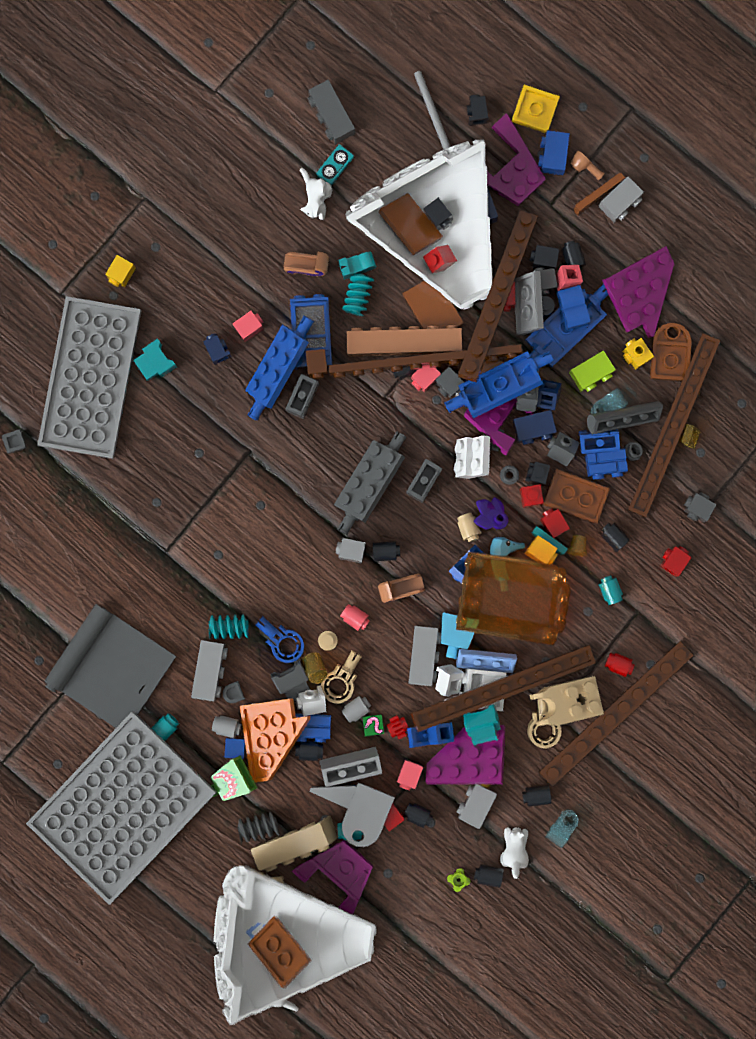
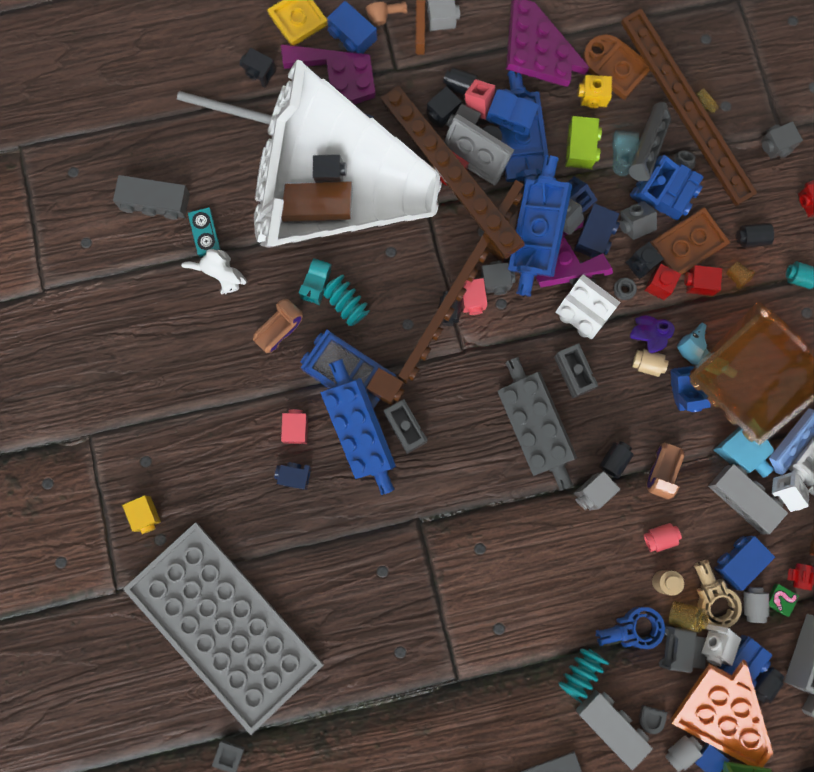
camera: 60 degrees left, 5 degrees down
teal piece [133,338,177,381] -> none
nougat brick [347,325,462,357] -> none
dark orange tile [402,281,464,329] -> none
red brick [423,245,457,273] -> none
yellow brick [524,536,558,566] -> none
teal tile [531,526,568,555] -> none
none -> blue brick [714,536,775,591]

